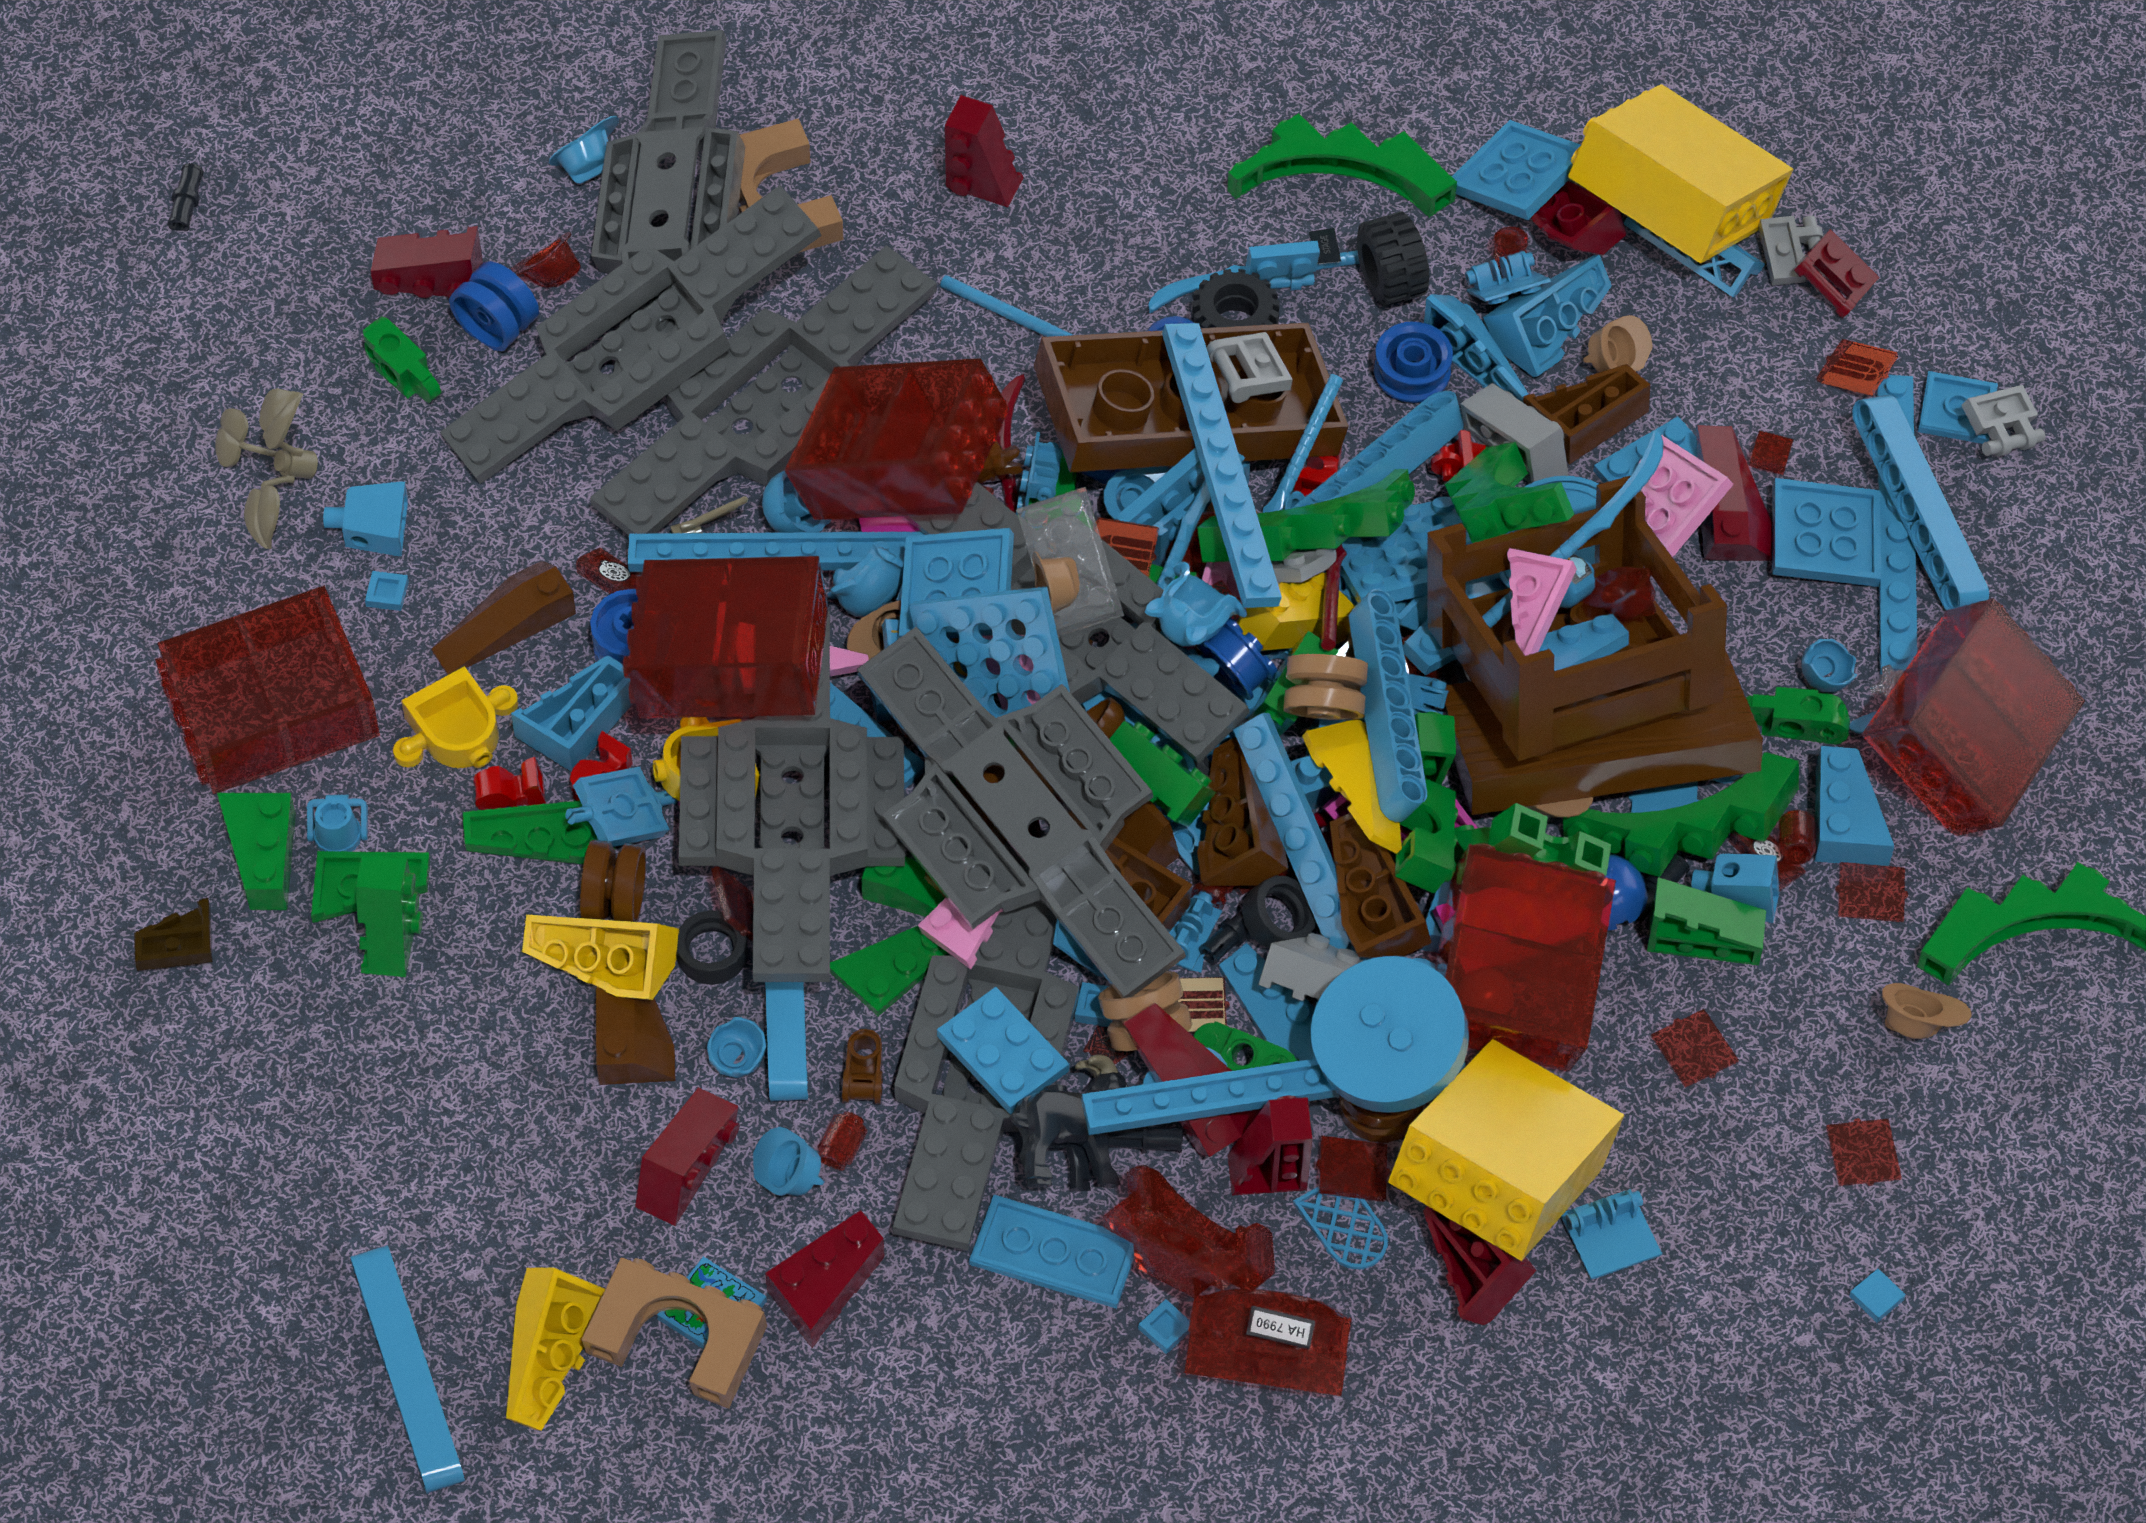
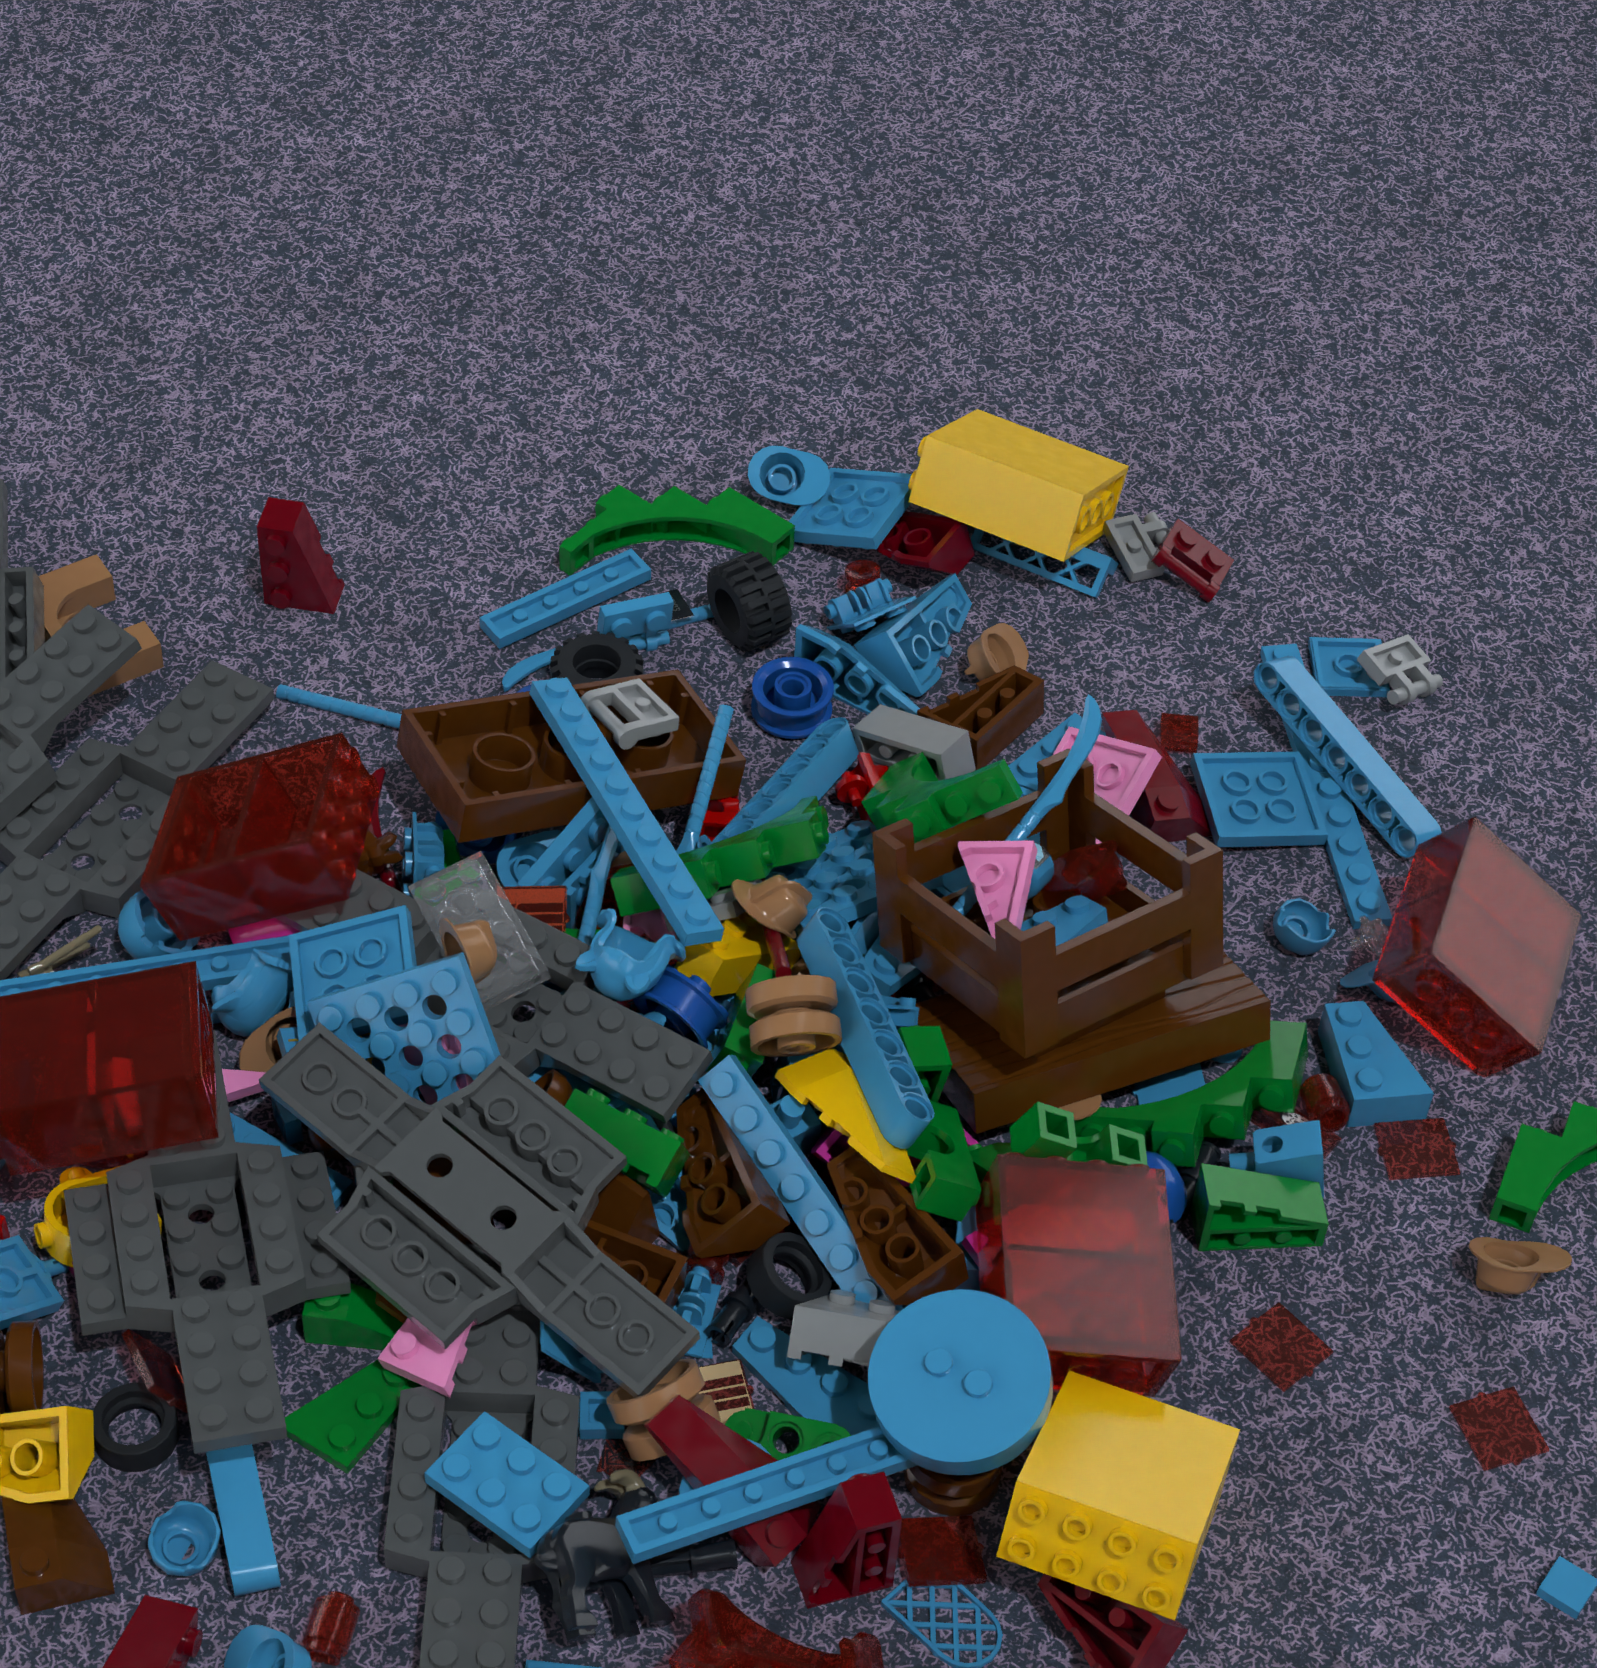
camera: 15 degrees left, 10 degrees down
reddish brown piece [842,1029,883,1105] -> none
dark azure hinge [1561,1189,1662,1280] -> none
green piece [1746,687,1850,745] -> none
clear red piece [1817,339,1898,396] -> none
none -> dark azure plate [479,548,651,649]
none -> medium nougat piece [731,874,812,939]
none -> dark azure piece [748,445,831,506]

